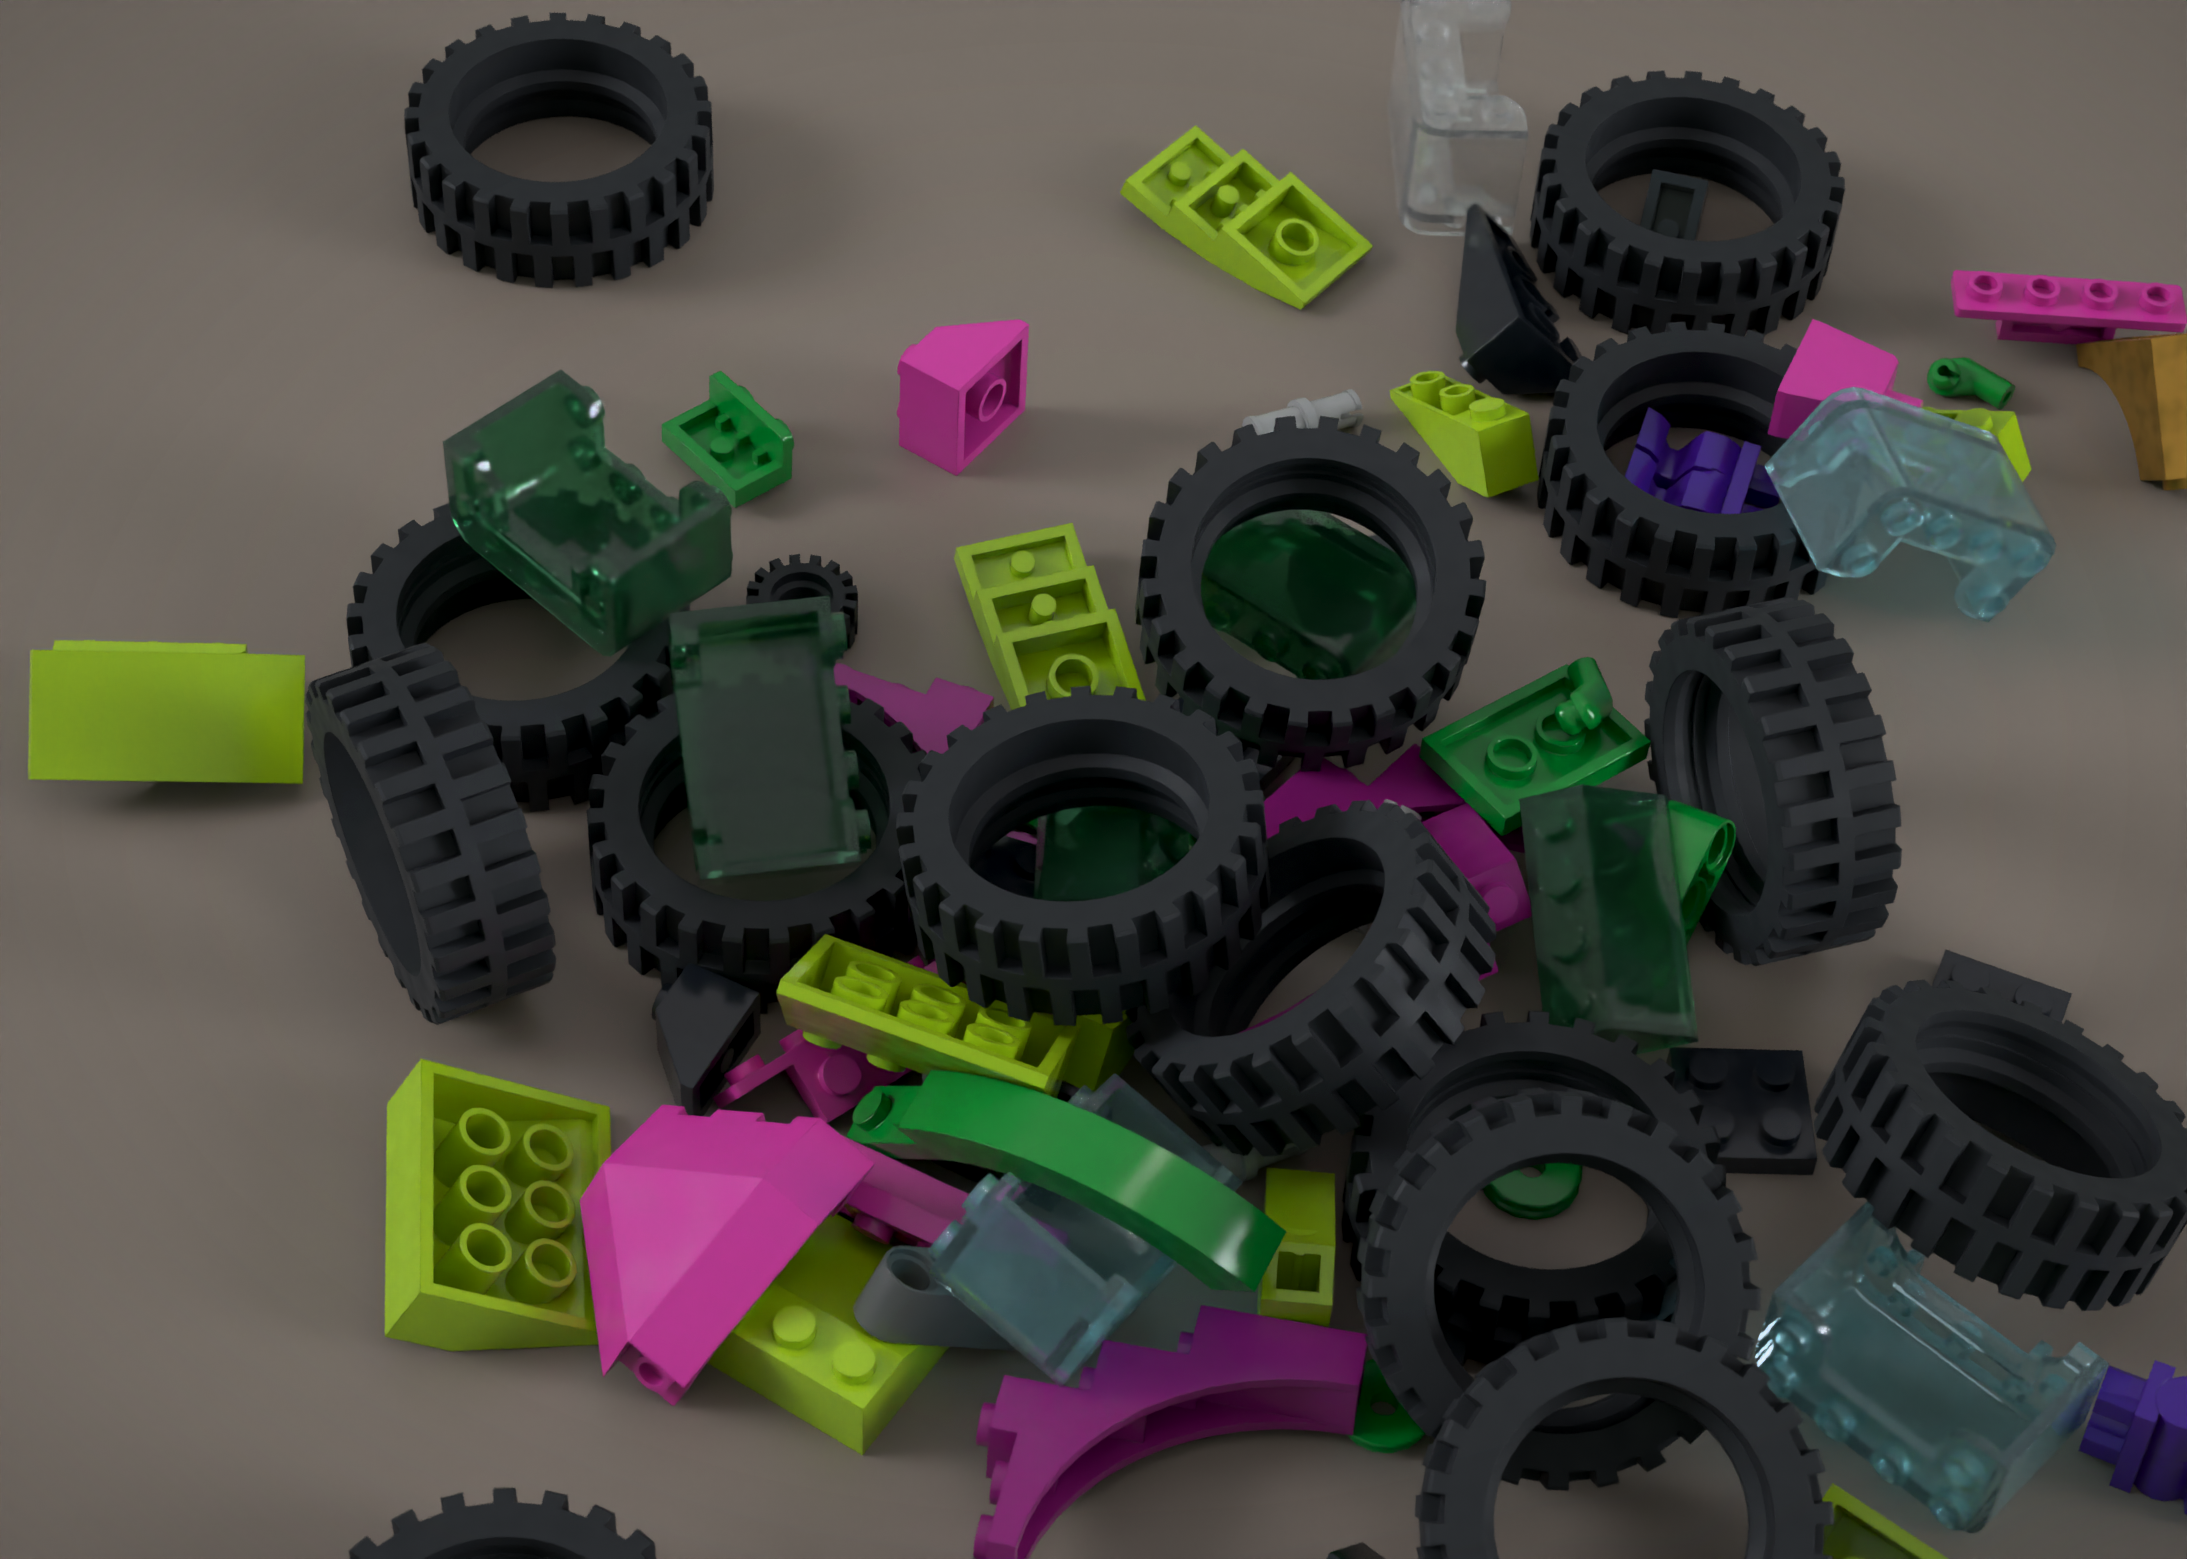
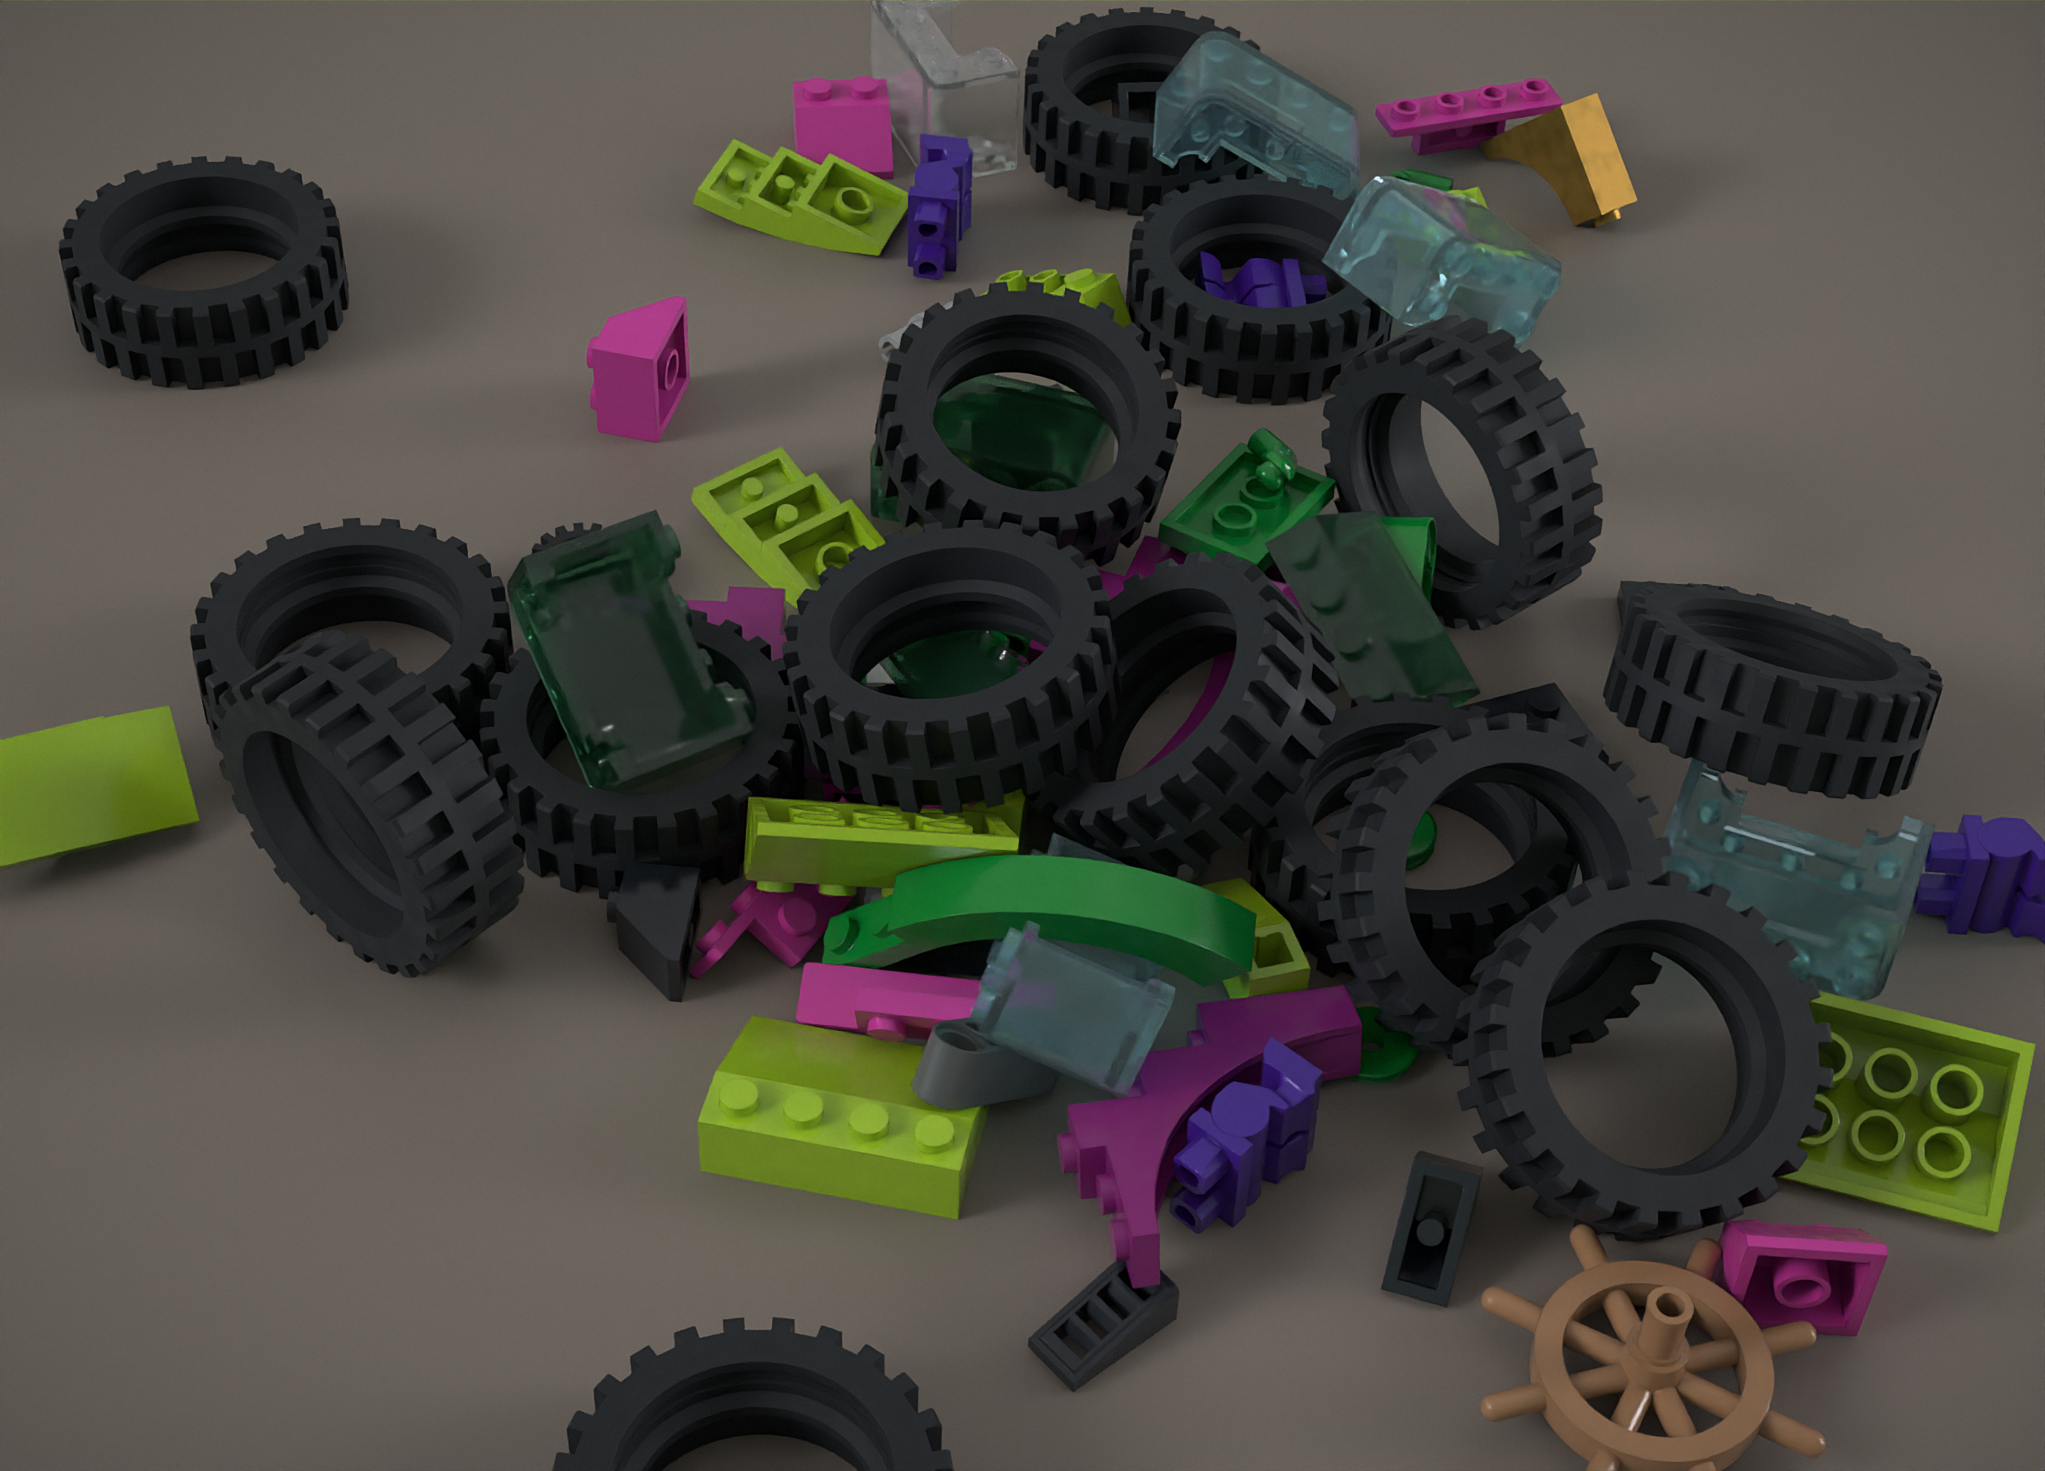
camera: 20 degrees left, 5 degrees down
lime slope [385,1059,611,1351] -> none
clear green windscreen [443,369,733,657] -> none
dark pink panel [580,1105,875,1407] -> none
green bracket [662,371,794,508] -> none
black wedge [1455,202,1582,395] -> none
dark pink torso [1768,319,1923,453] -> none
none -> dark pink slope [792,76,894,180]
none -> dark purple hips [908,134,973,280]
none -> clear light blue windscreen [1152,31,1360,200]
none -> dark purple hips [1169,1036,1323,1234]

